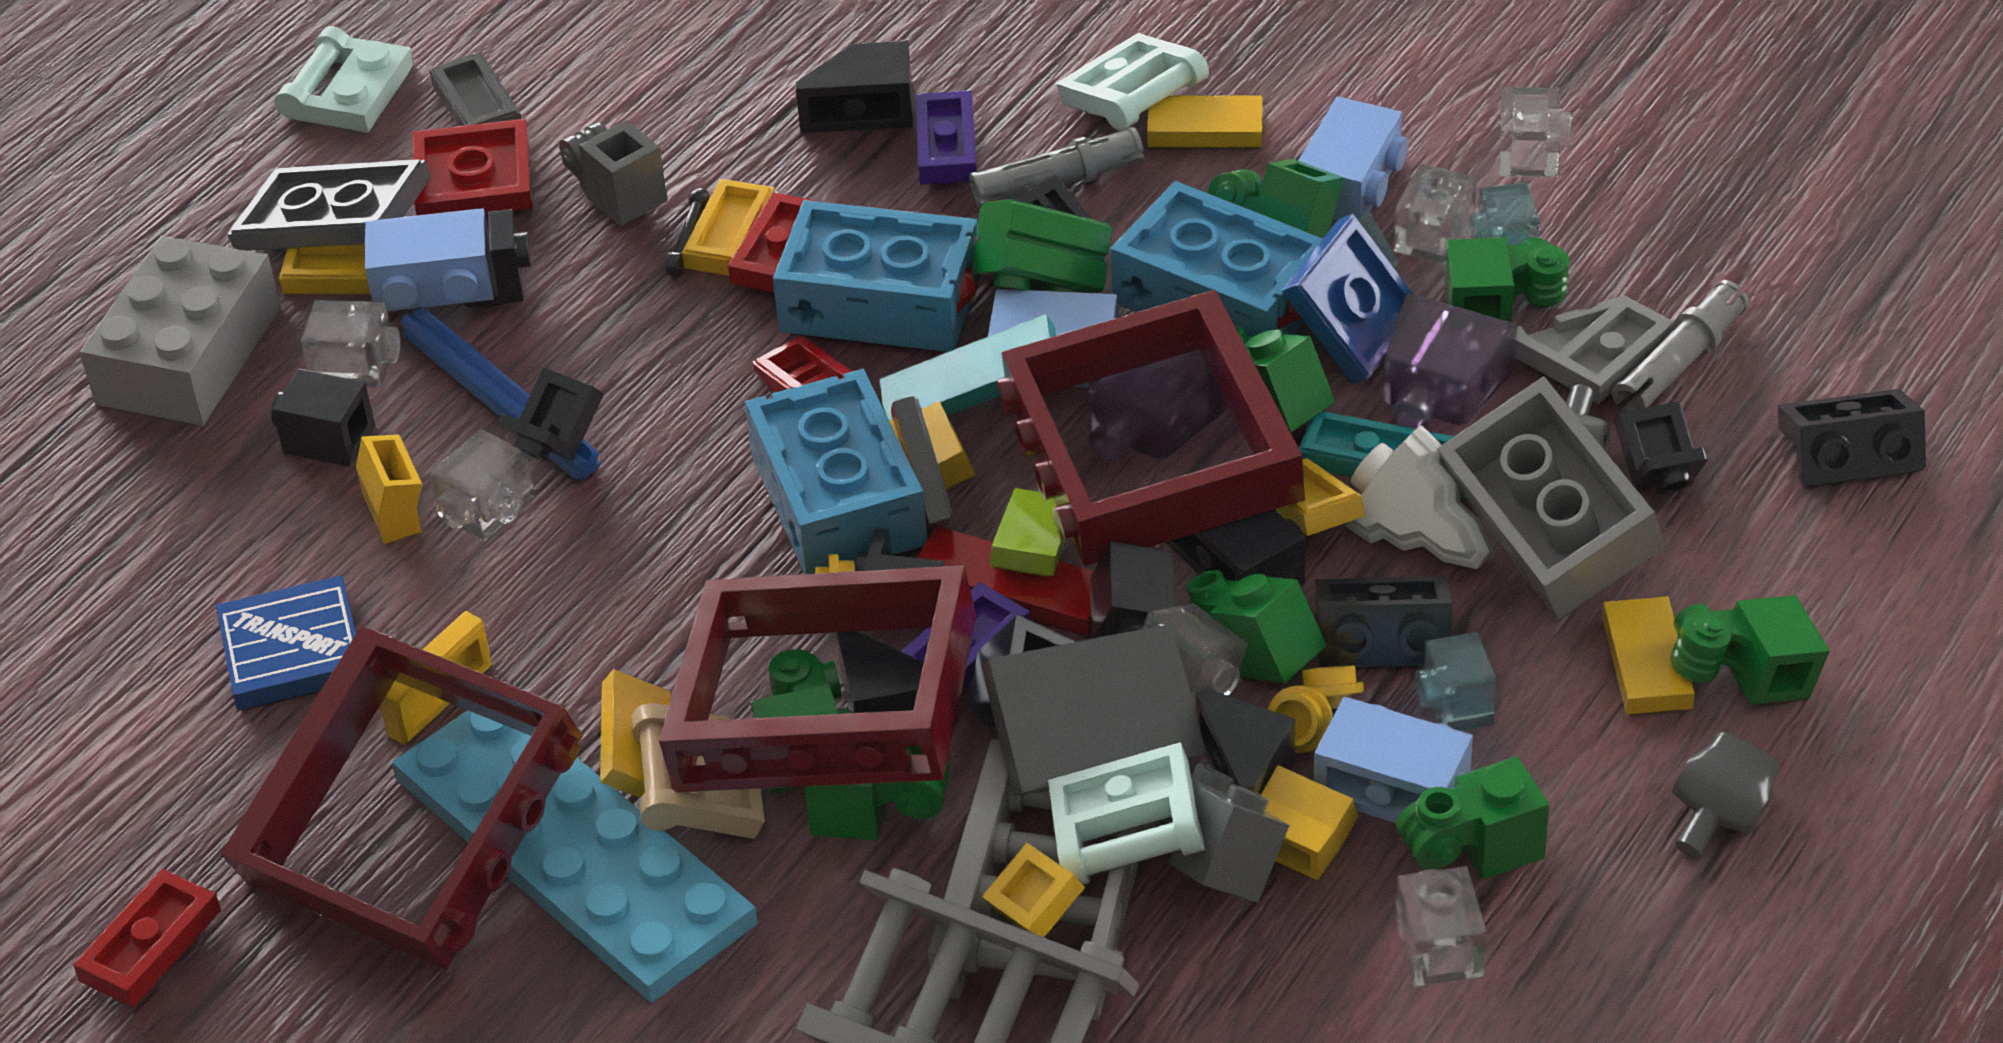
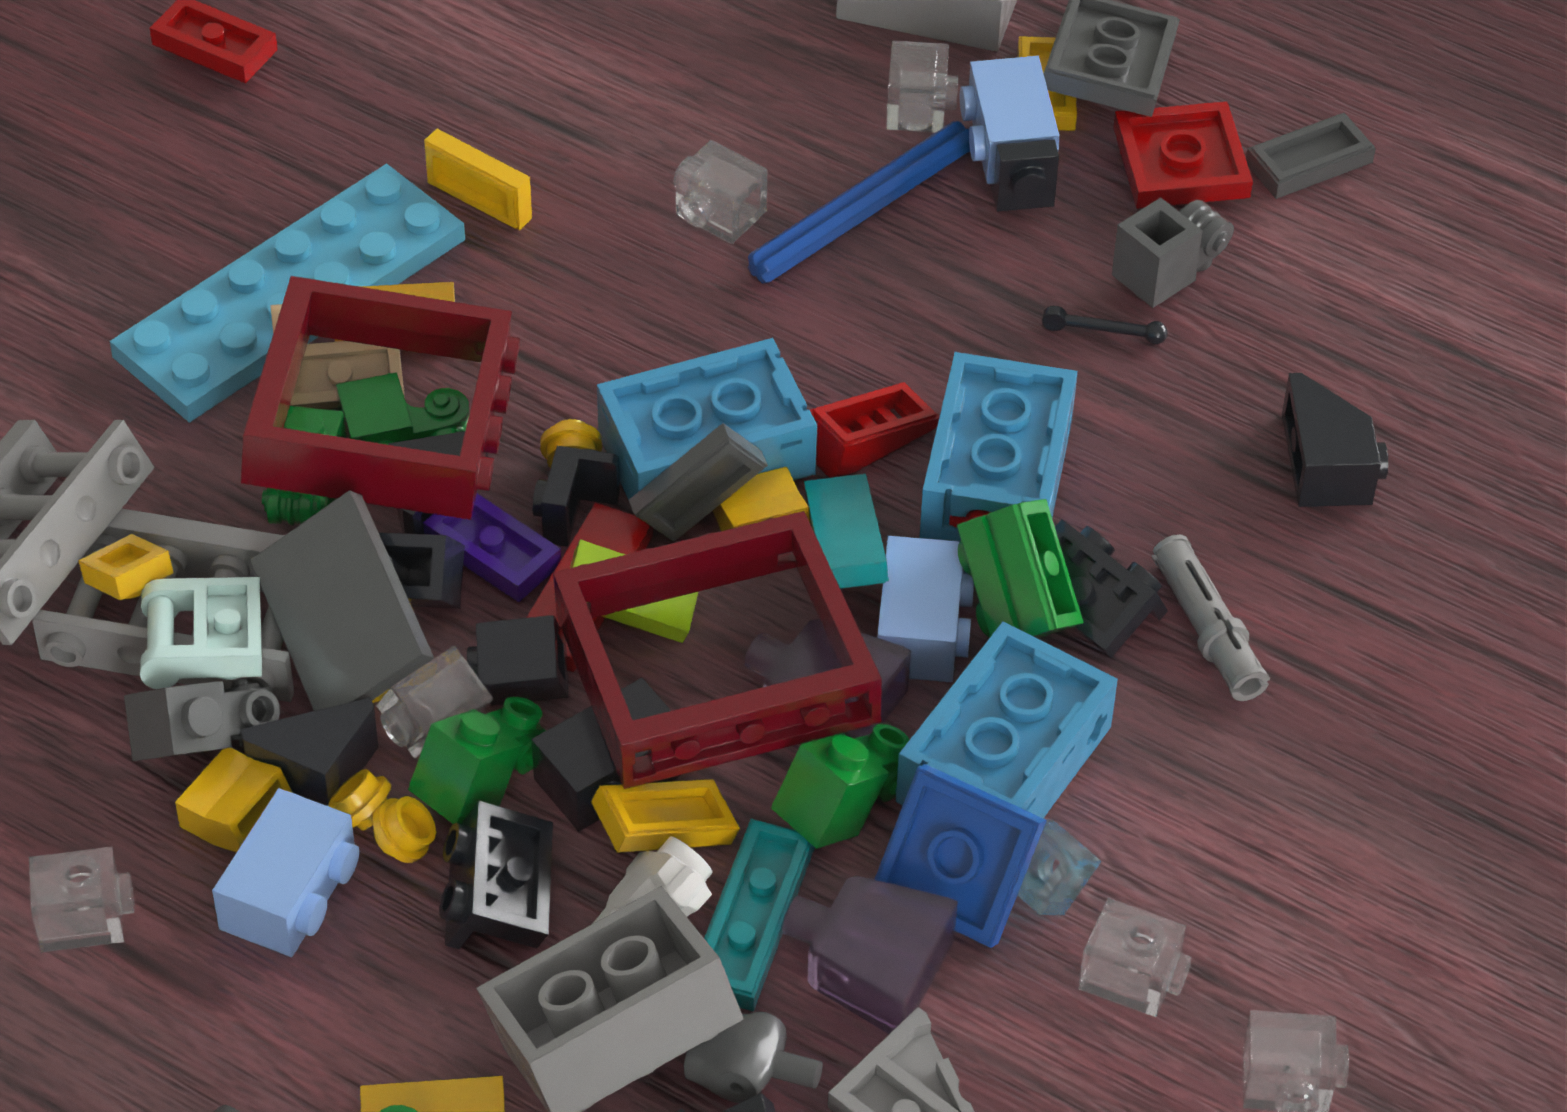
camera: 85 degrees right, 5 degrees up
blue tile [216,575,356,710] -> none
dark red window [221,625,583,970] -> none
black brick [271,369,375,467] -> none
light aqua plate [274,26,414,133] -> none
yellow piece [356,434,422,544] -> none
black bracket [497,367,604,462] -> none
yellow tile [681,179,775,276] -> none
red plate [728,192,819,293] -> none
dark purple plate [915,90,977,184] -> none
light aqua plate [1056,33,1209,131] -> none
yellow tile [1147,96,1262,148] -> none
green brick [1208,159,1344,238] -> none
light blue brick [1298,96,1408,225] -> none
green brick [1395,756,1550,880] -> none
clear light blue plate [1415,632,1497,731] -> none
green brick [1444,237,1569,333] -> none
clear light blue plate [1469,182,1540,245] -> none

